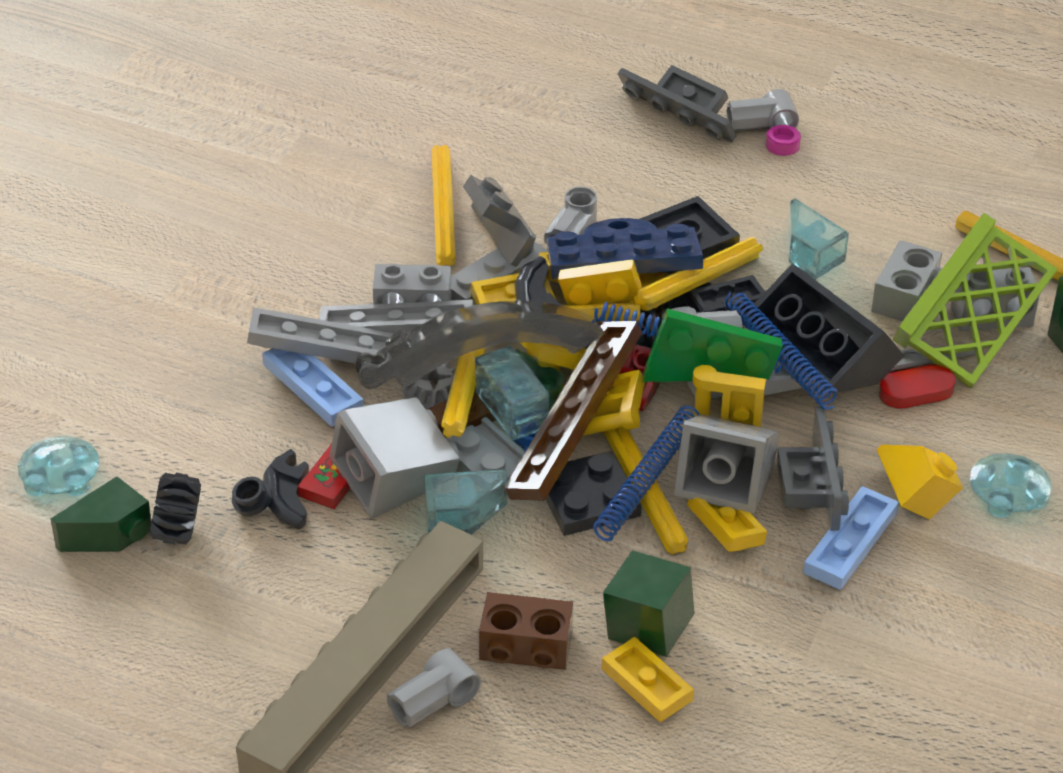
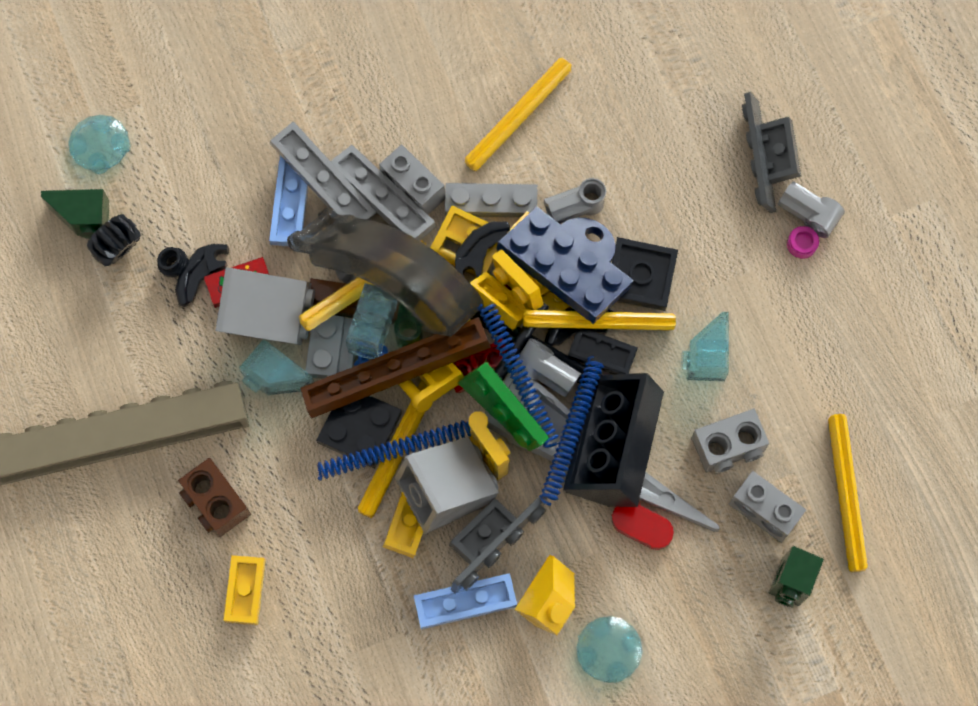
camera: 45 degrees right, 30 degrees up
light grey piece [387,648,481,727] -> none
dark grey bracket [463,175,536,267] -> none
dark green head [603,550,695,657] -> none
lime fence [892,213,1058,388] -> none

